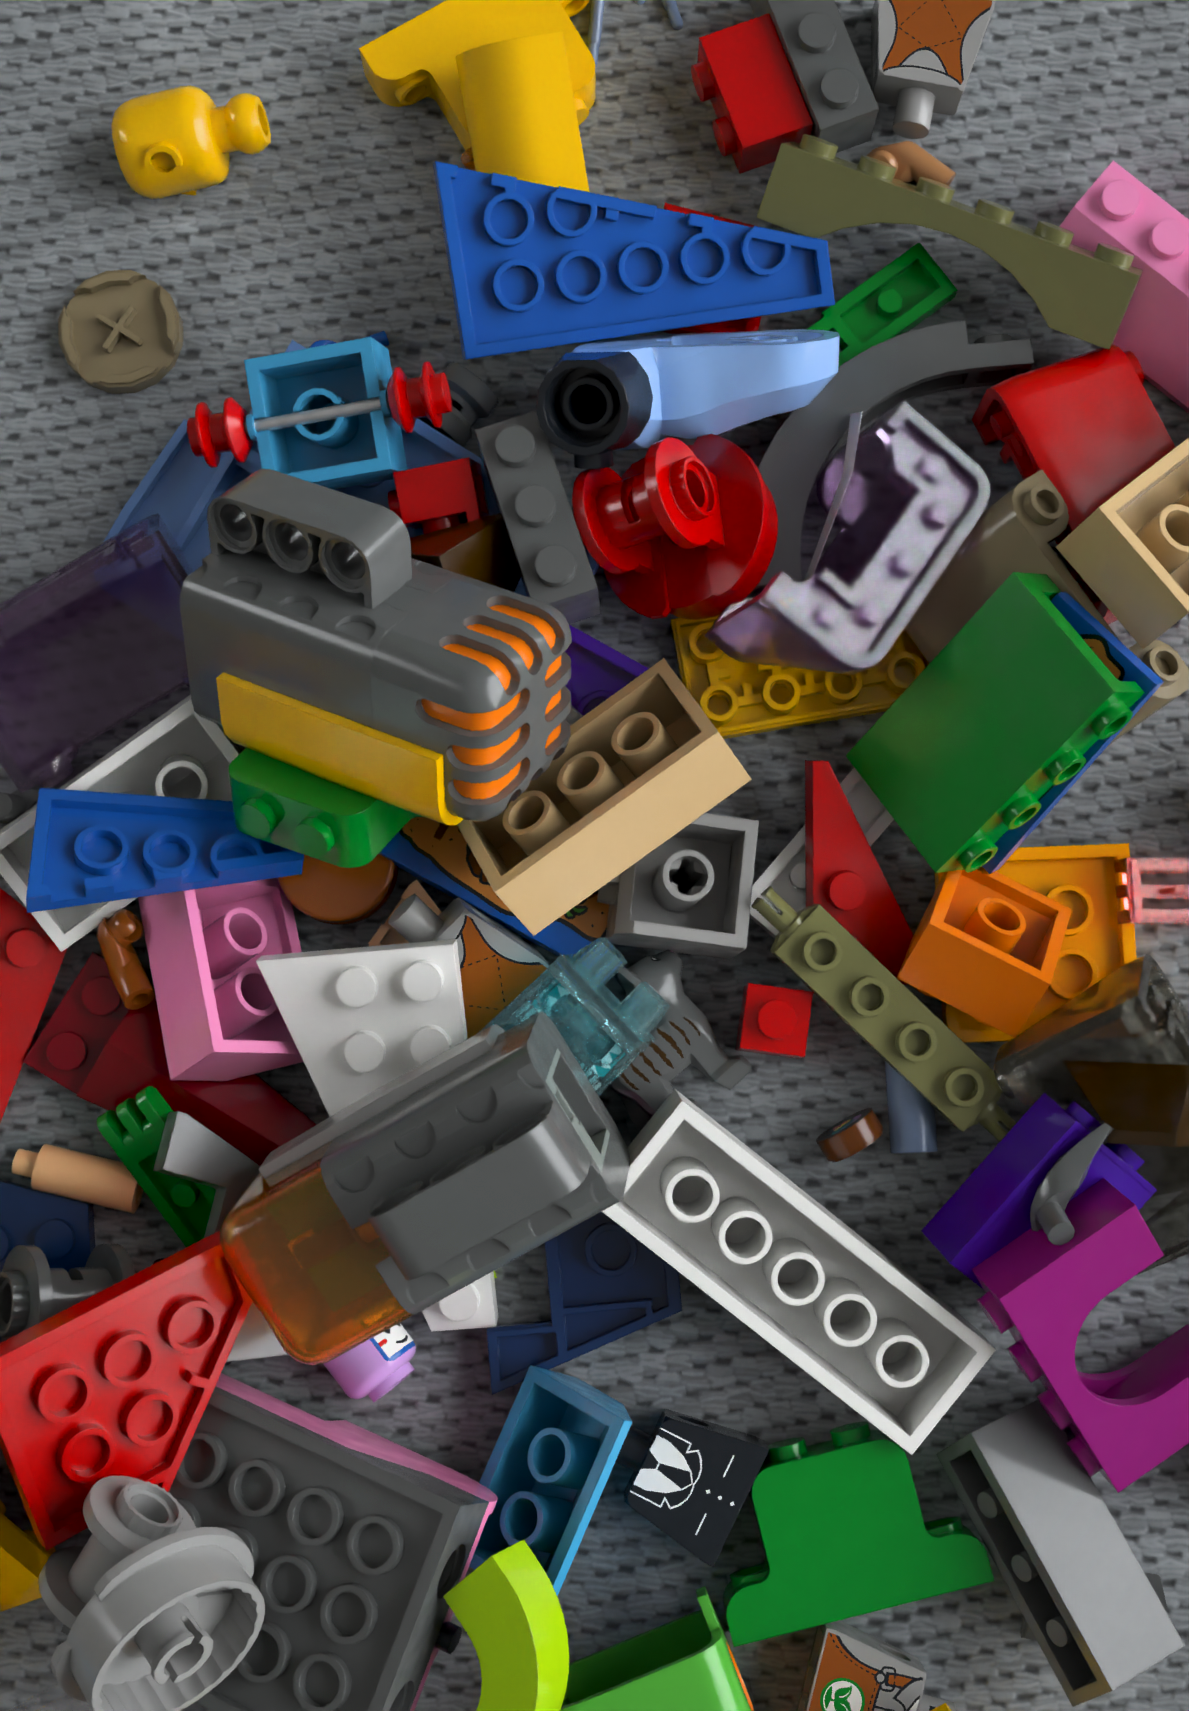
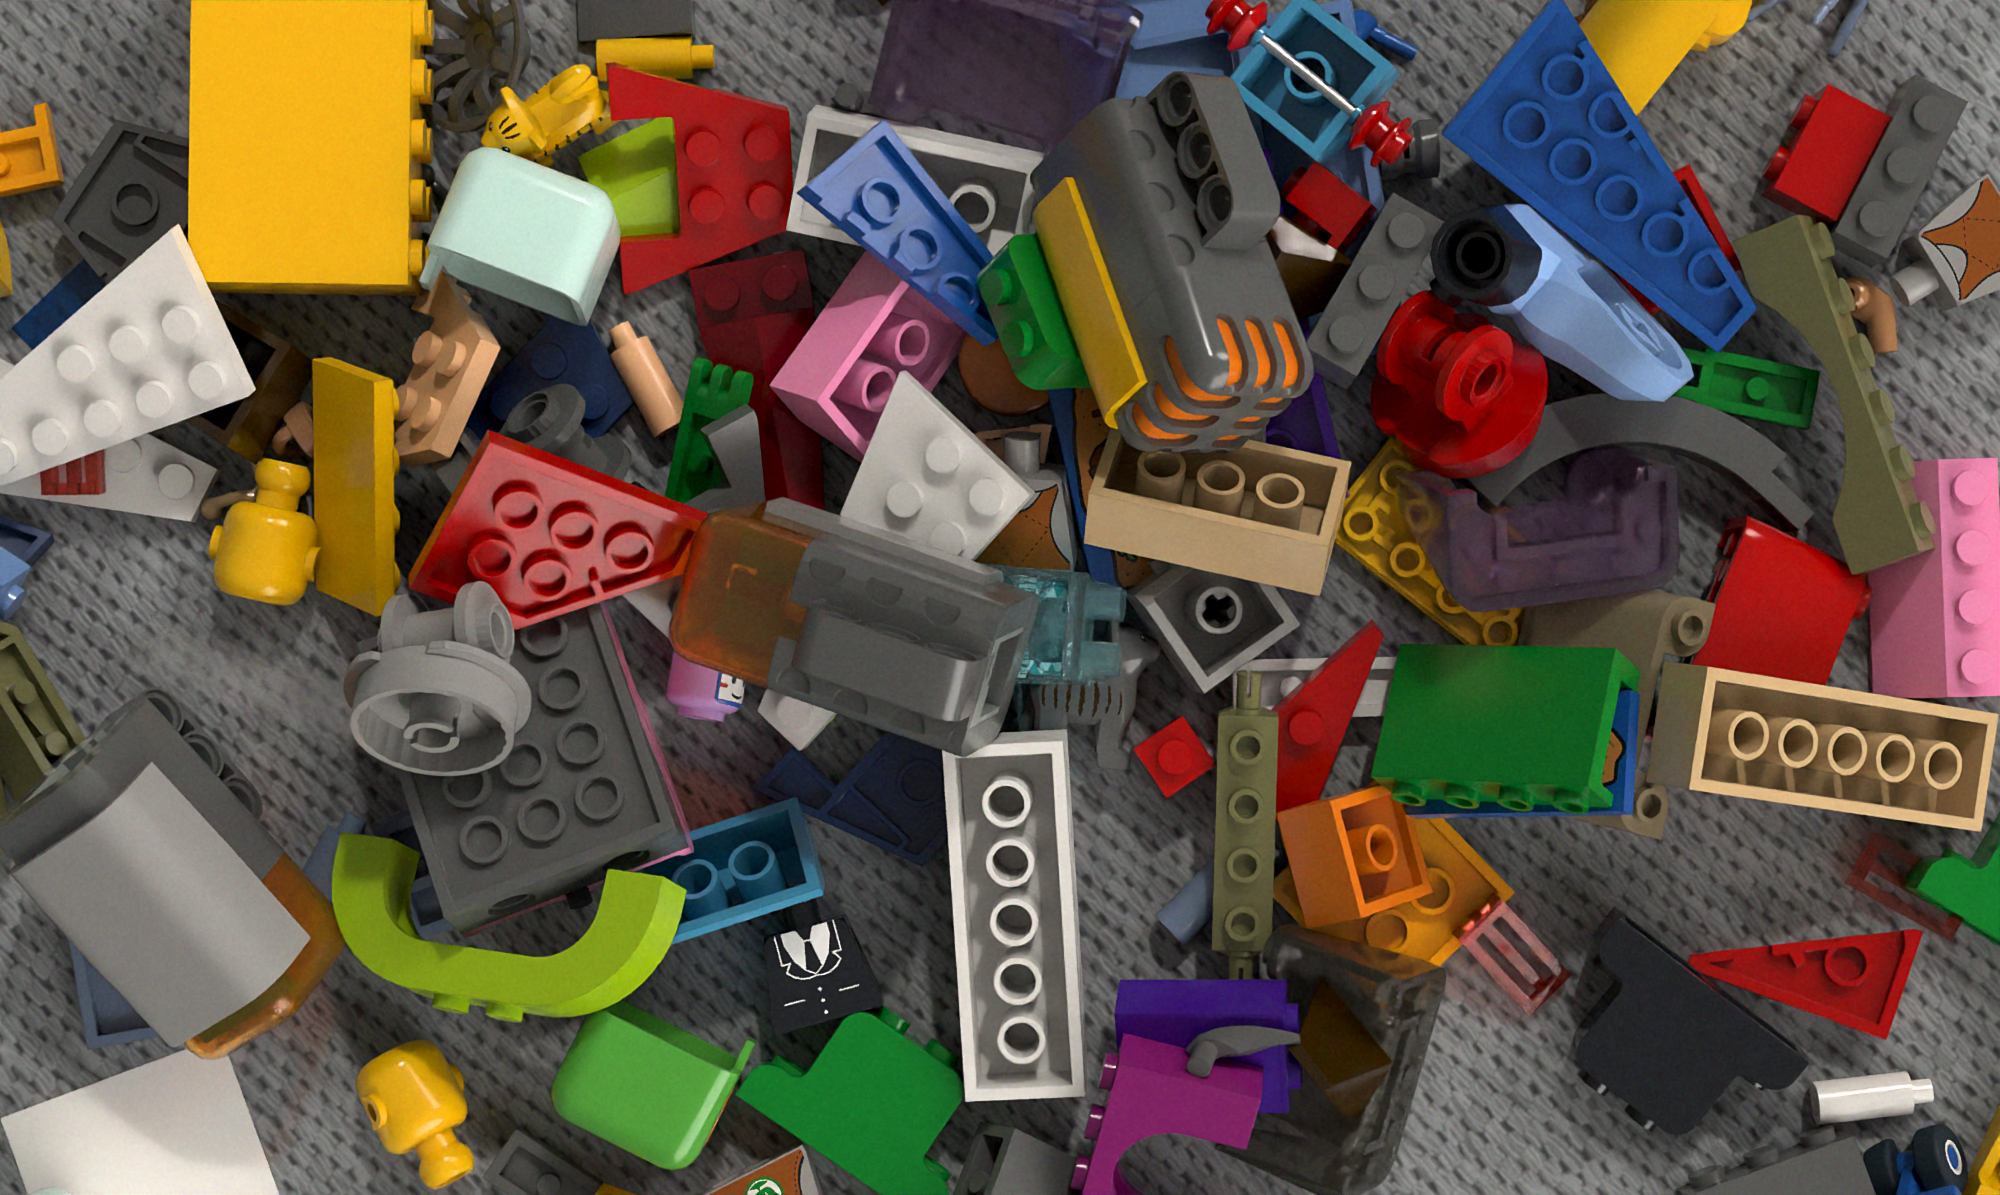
camera: 40 degrees right, 5 degrees up
dark orange arm [96,909,155,1010] -> none
white sticker [796,412,862,607] -> none
reddish brown tile [816,1108,884,1162] -> none

